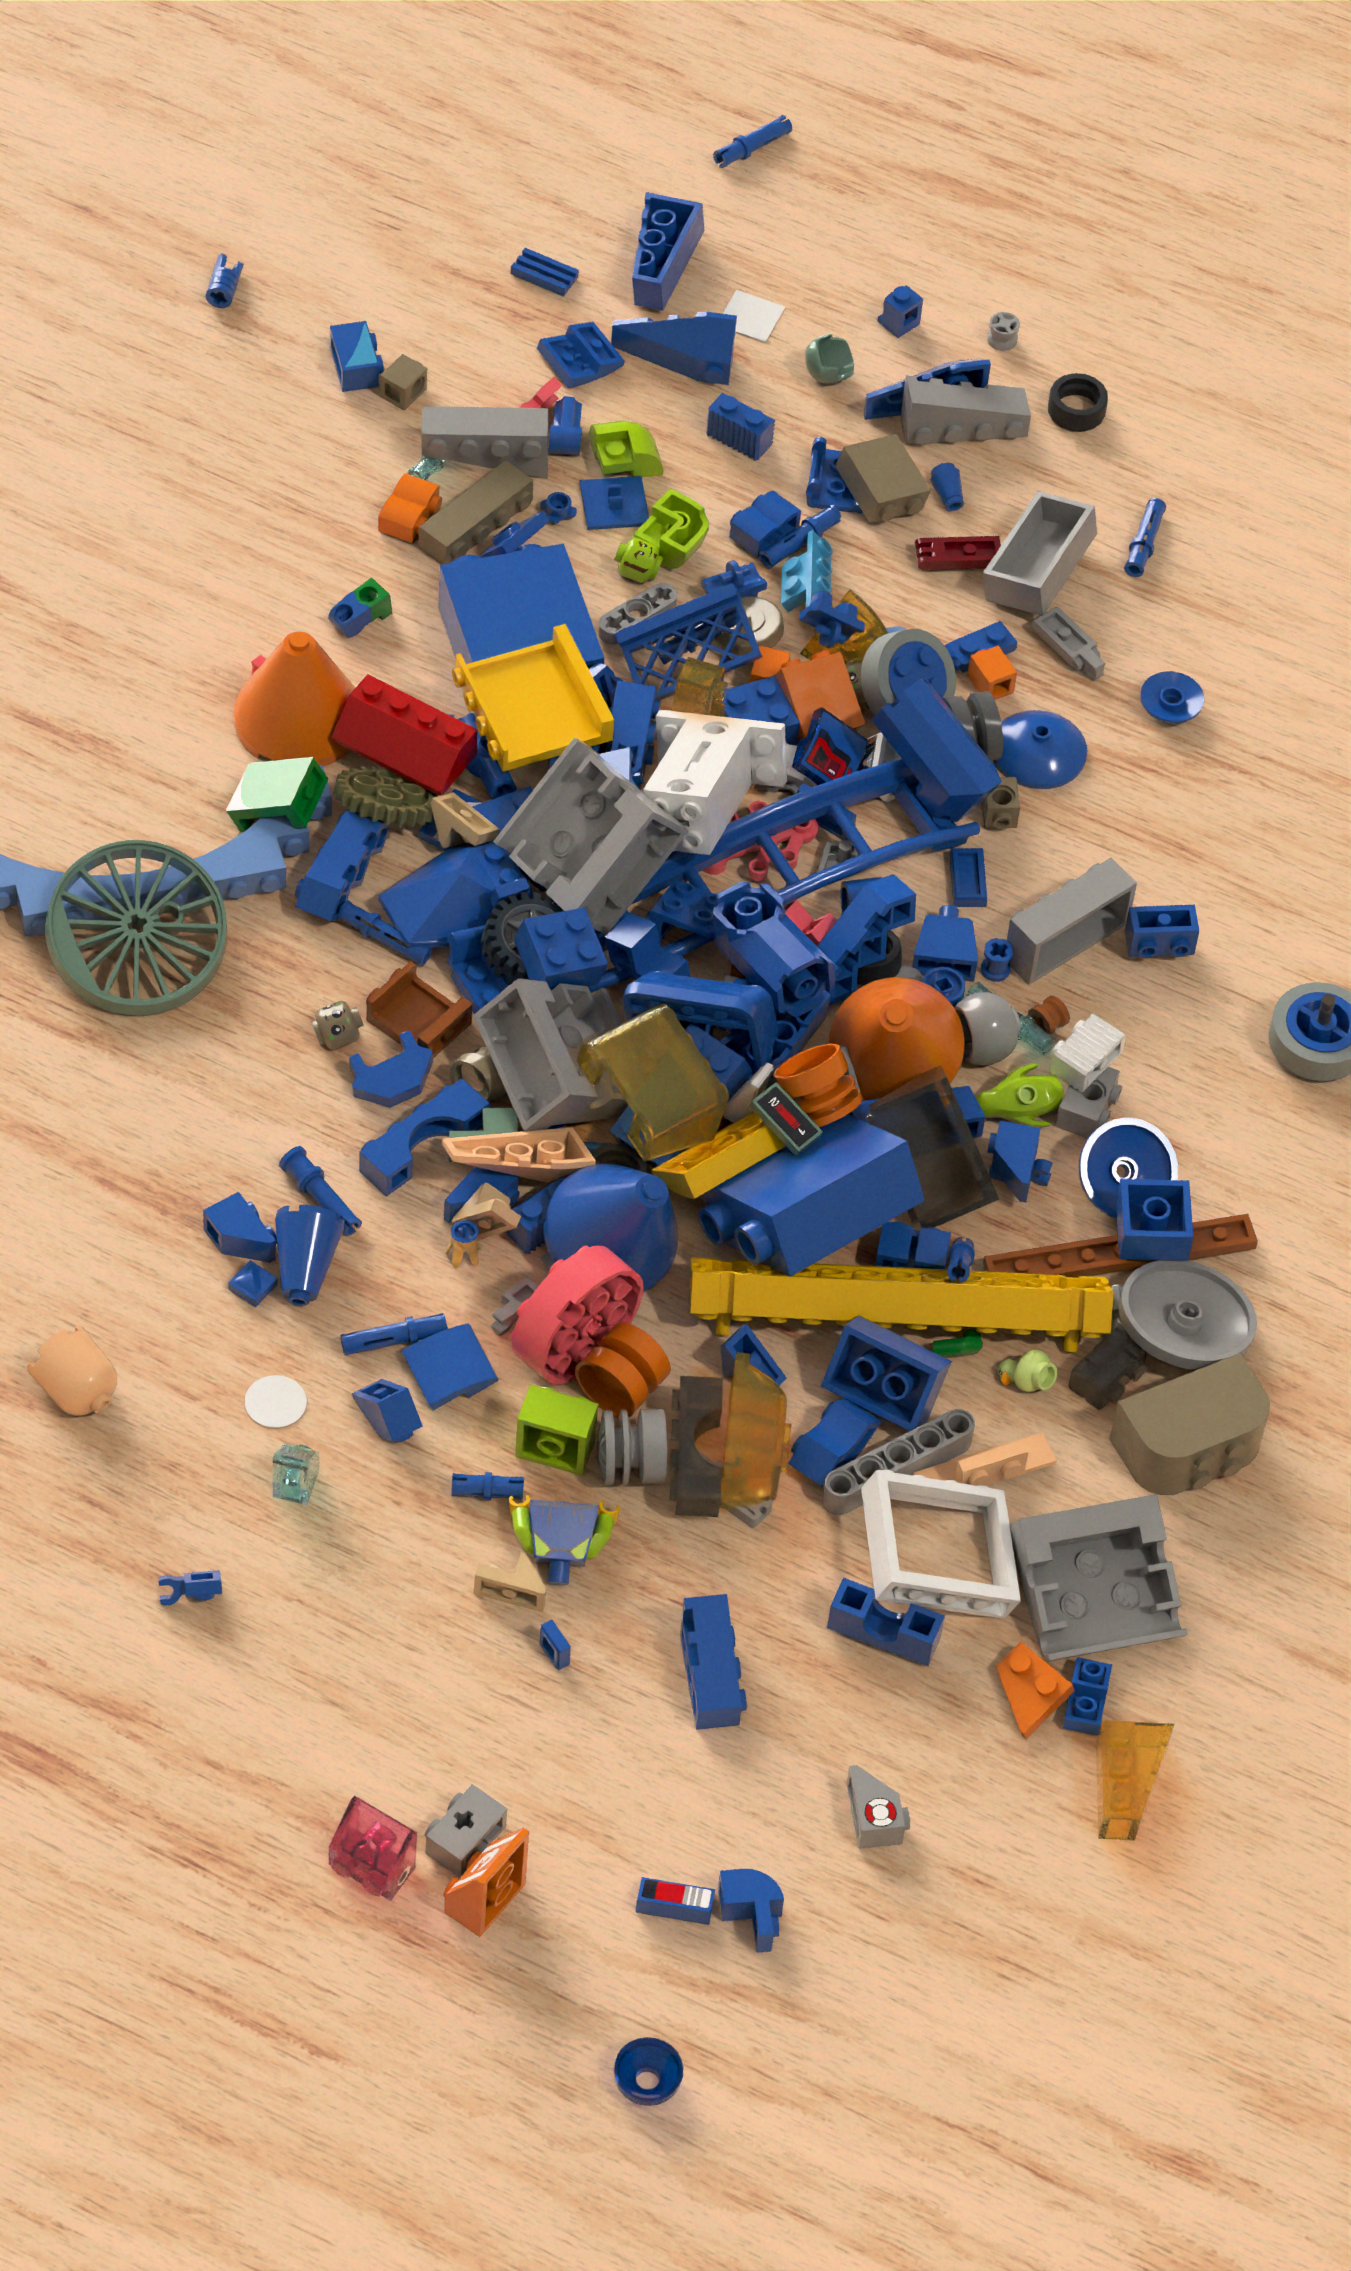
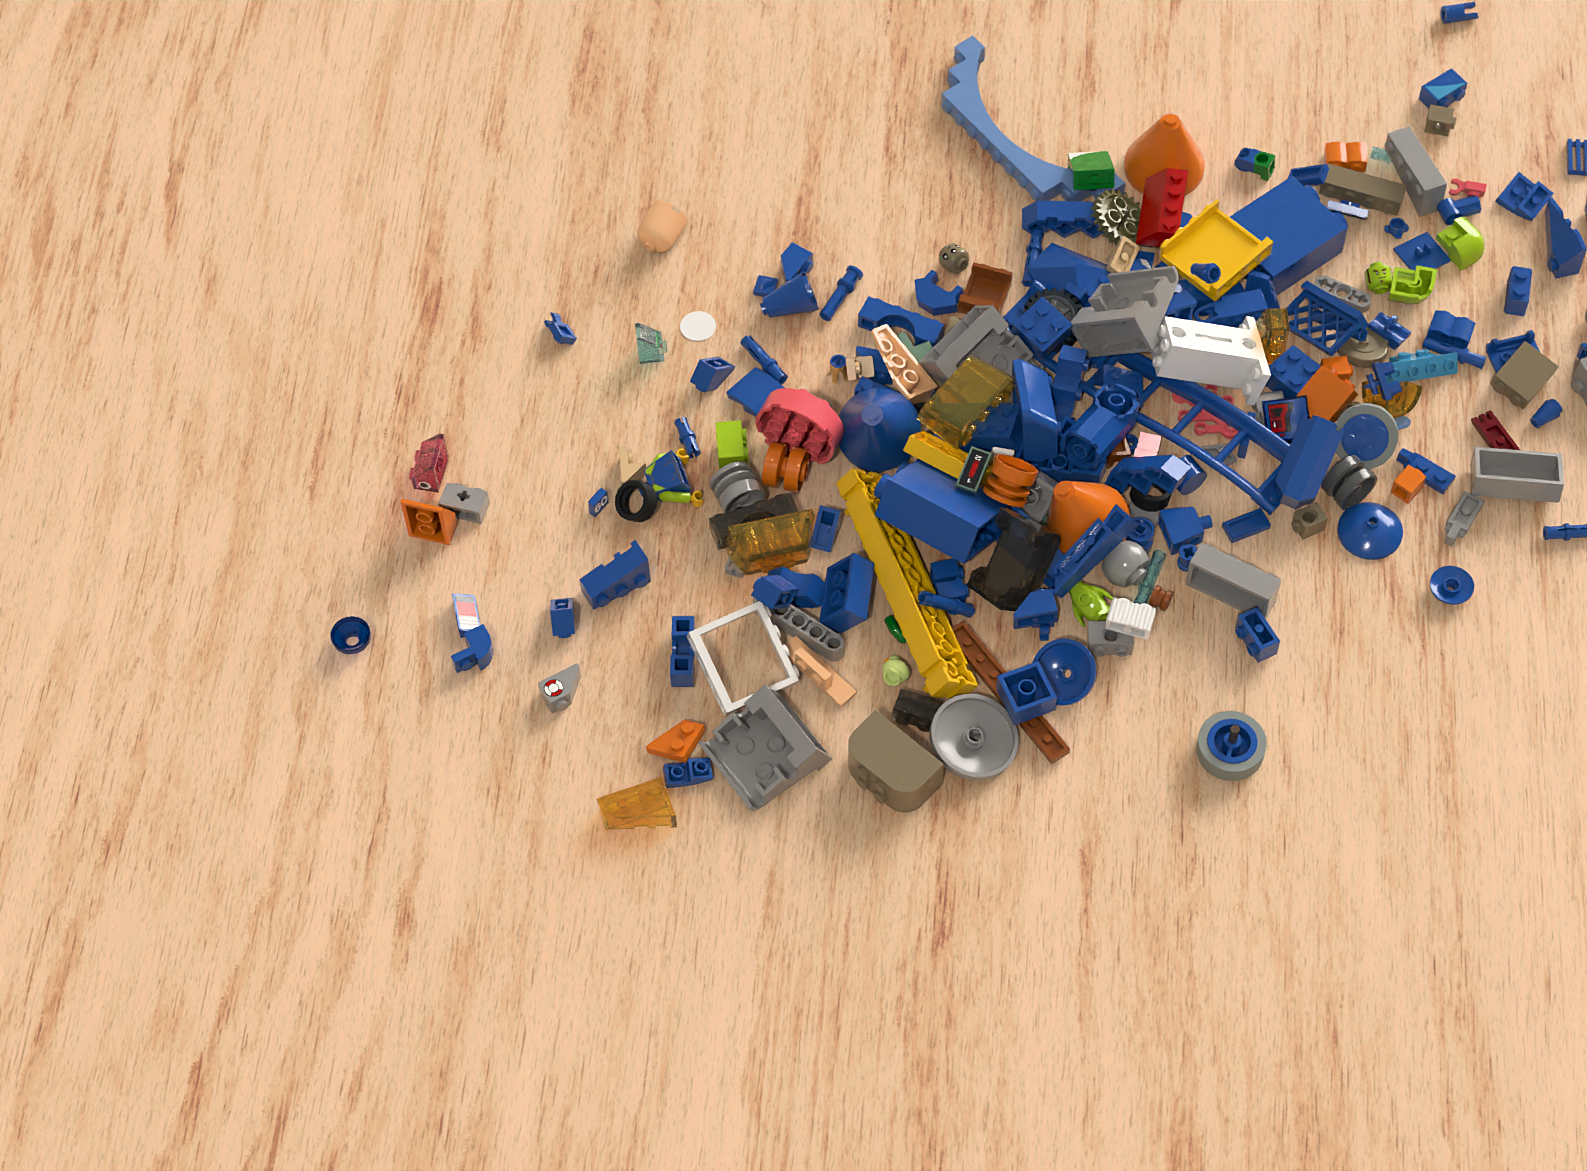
camera: 75 degrees right, 5 degrees up
sand green piece [45,840,227,1016] -> none
none -> blue slope [550,598,575,638]
none -> black tyre [615,480,657,522]
none -> blue brick [751,575,799,609]
none -> blue wedge [1053,504,1139,598]
none -> blue cone [1190,263,1221,284]
none -> blue tile [1288,164,1330,186]

